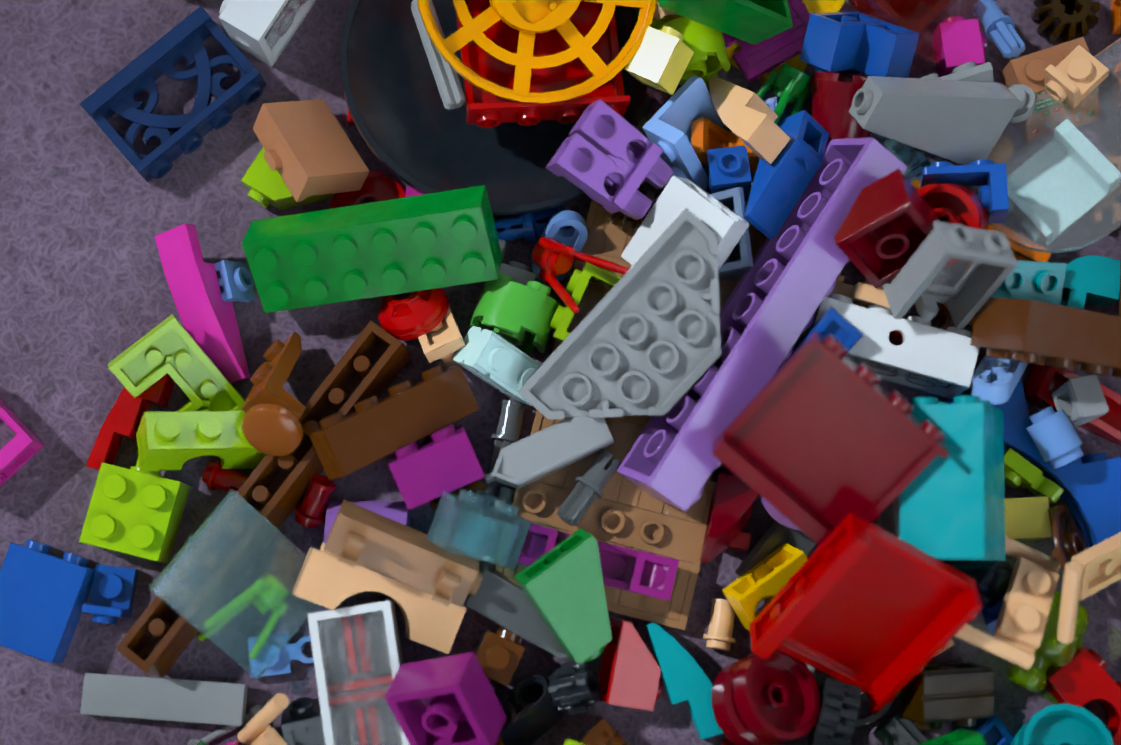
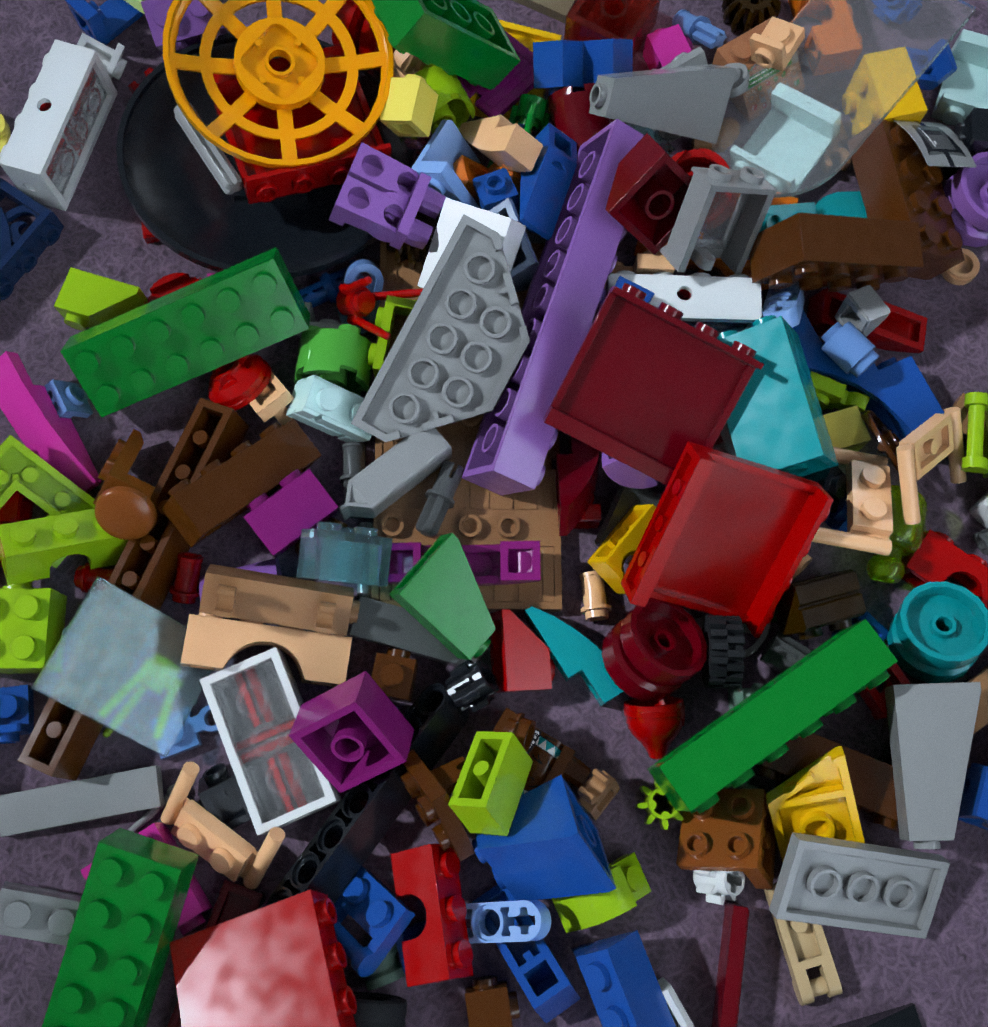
camera: 15 degrees left, 5 degrees down
nougat container [253,99,369,203] -> none
blue bracket [920,159,1009,223] -> none

